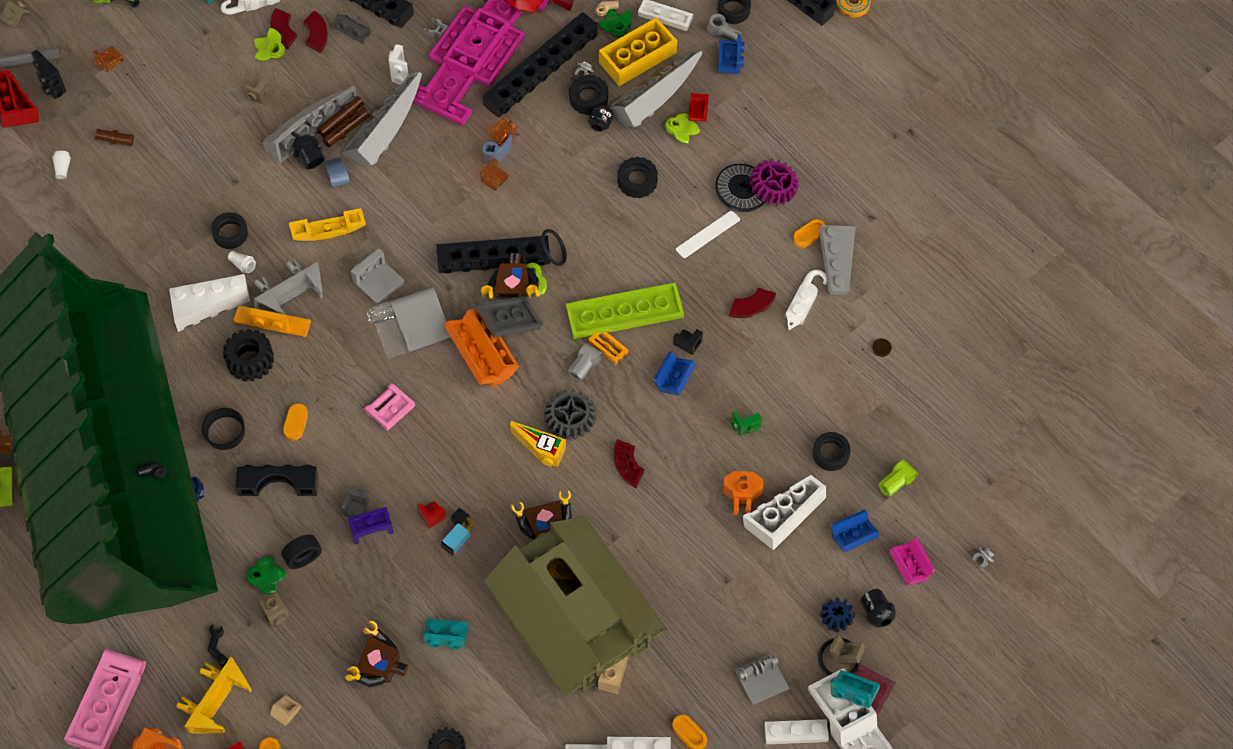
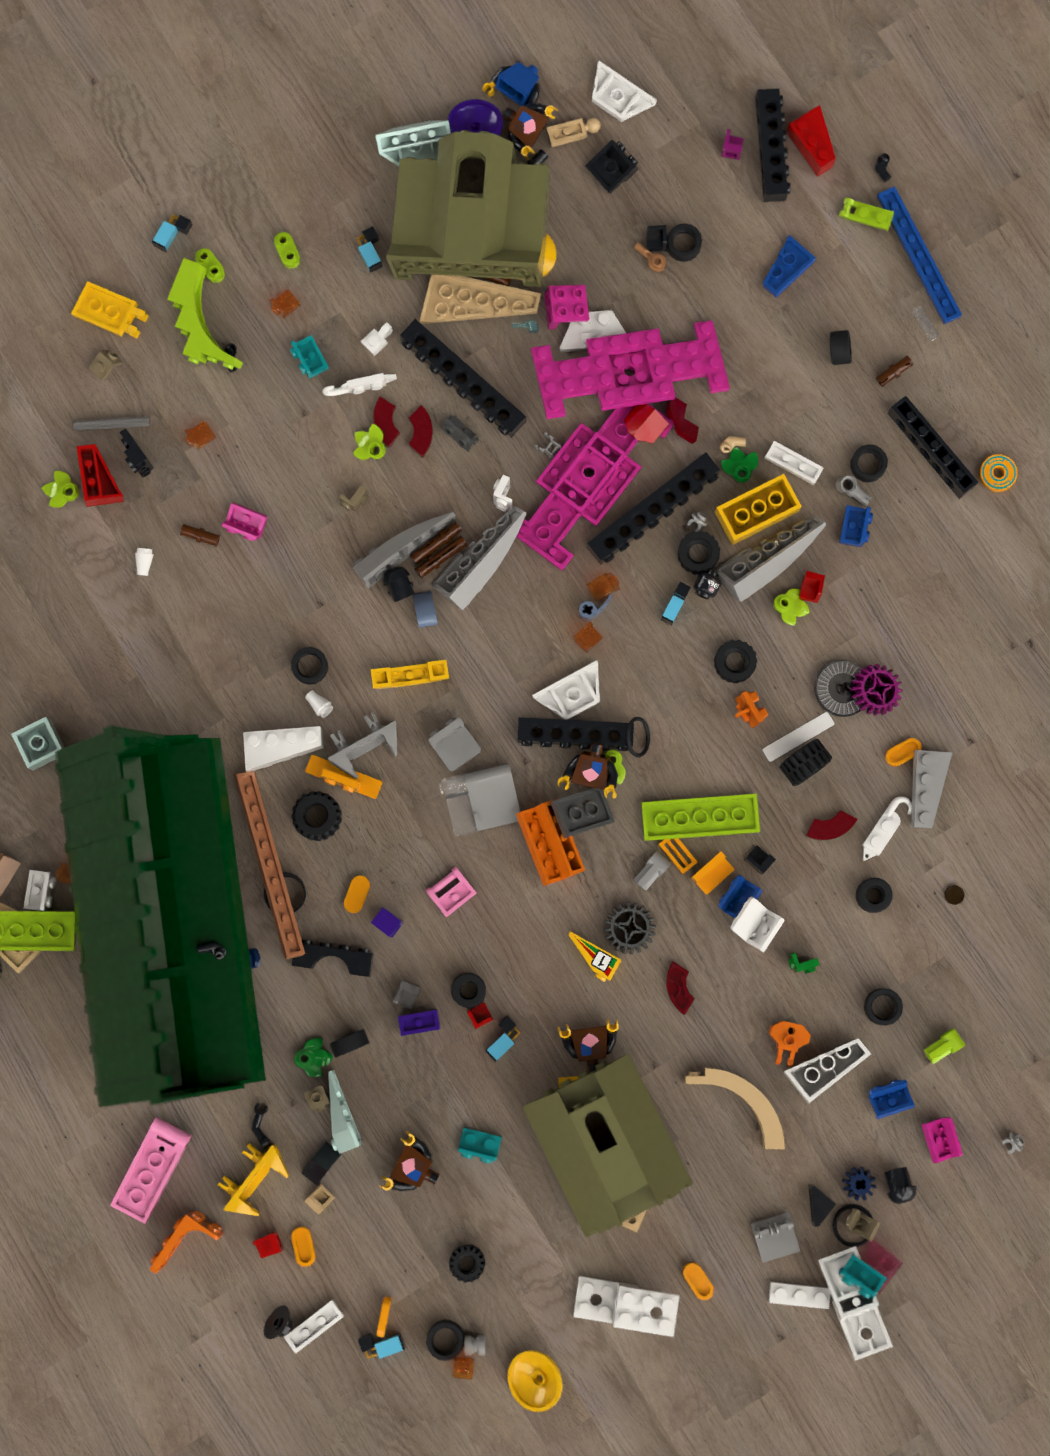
camera: 10 degrees right, 20 degrees up
none -> dark pink bracket [222,502,268,541]
none -> nougat plate [234,771,305,959]
none -> black slope [302,1142,341,1186]
none -> light aqua wedge [328,1070,363,1154]
none -> dark purple panel [371,907,404,938]
none -> black tyre [451,973,486,1008]
none -> white wing [532,660,600,720]
none -> piece [661,582,691,626]
none -> tan arch [684,1068,785,1149]
none -> light orange panel [691,851,735,895]
none -> white bracket [730,897,785,953]
none -> orange hips [734,691,768,728]
none -> black tyre [779,739,832,786]
none -> black slope [808,1184,836,1227]
none -> black tyre [856,878,893,913]

